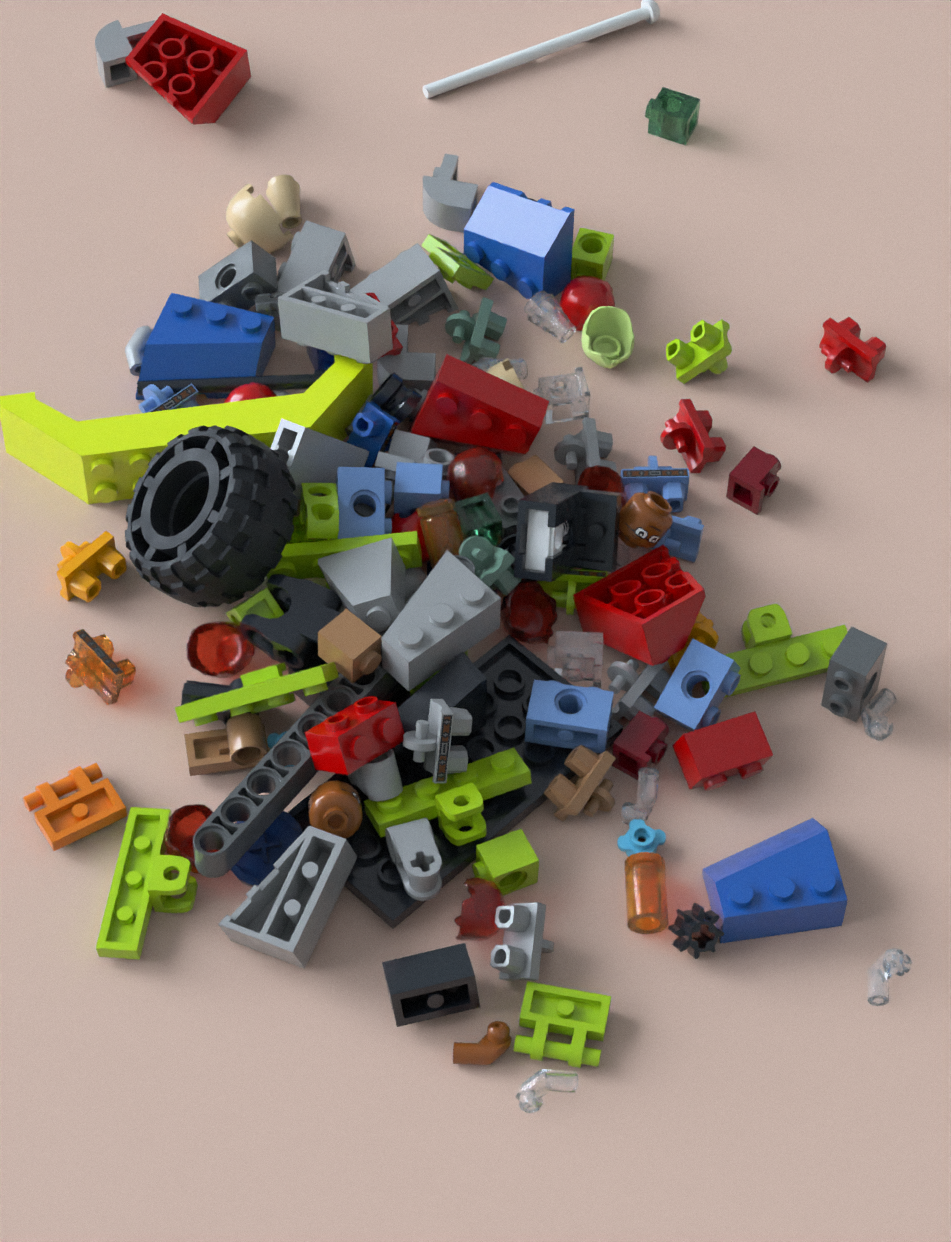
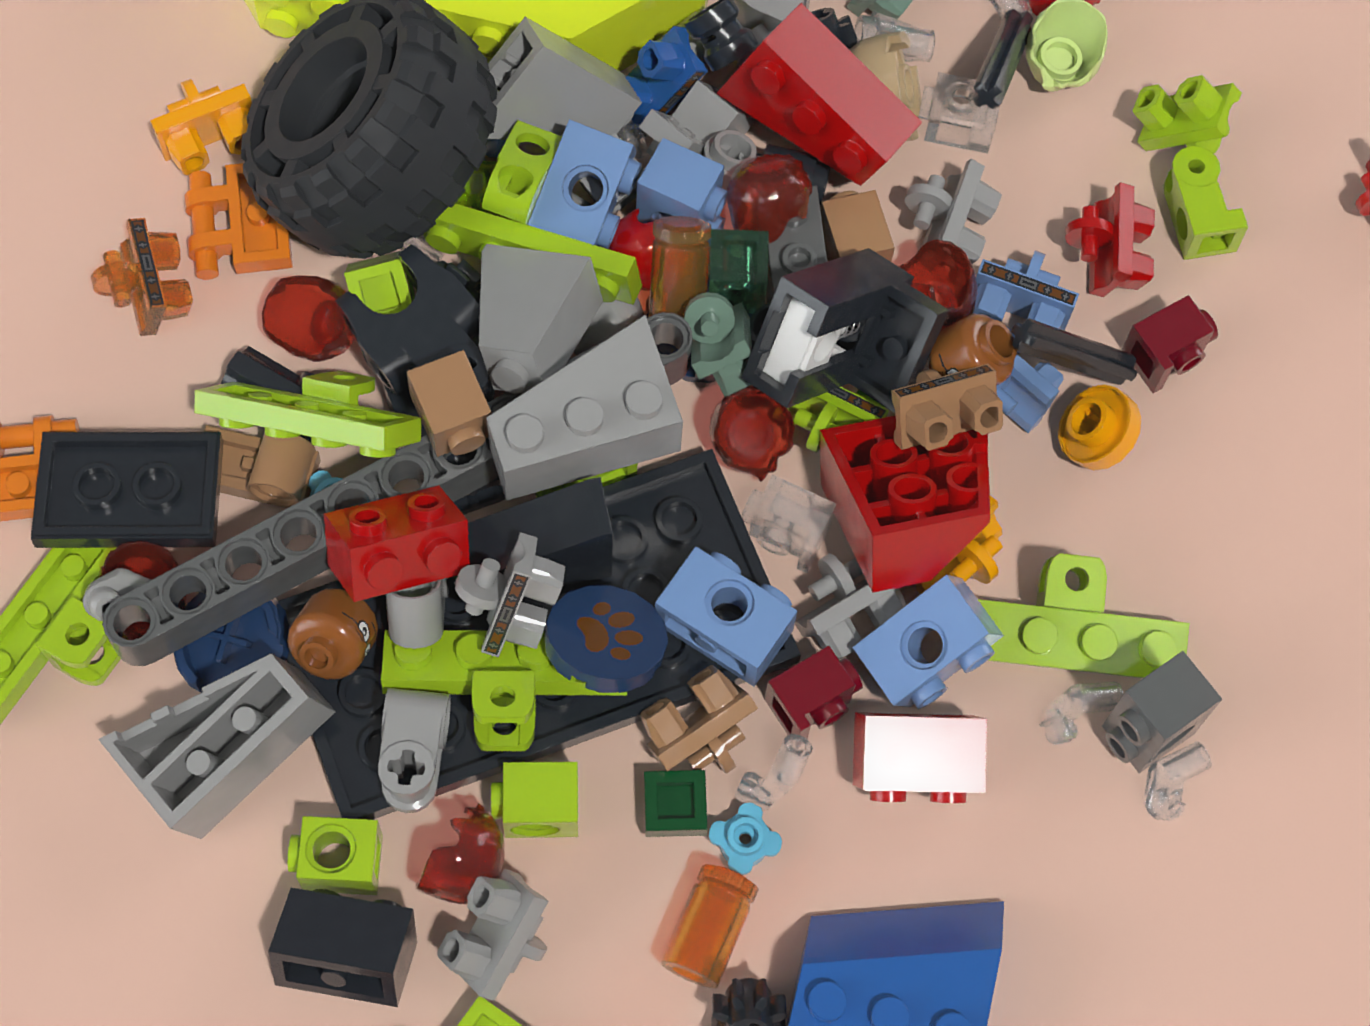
camera: 20 degrees right, 15 degrees up
none -> black tile [31,432,224,548]
none -> light grey arm [83,568,151,621]
none -> orange plate [185,163,293,280]
none -> lime brick [288,816,383,895]
none -> dark blue tile [544,586,668,693]
none -> dark green plate [644,770,708,837]
none -> medium nougat hips [891,364,1003,451]
none -> black axle [972,8,1033,110]
none -> black axle [1011,318,1138,385]
none -> clear arm [1039,681,1123,745]
none -> light orange plate [1058,384,1141,471]
none -> lime leg [1163,146,1248,260]

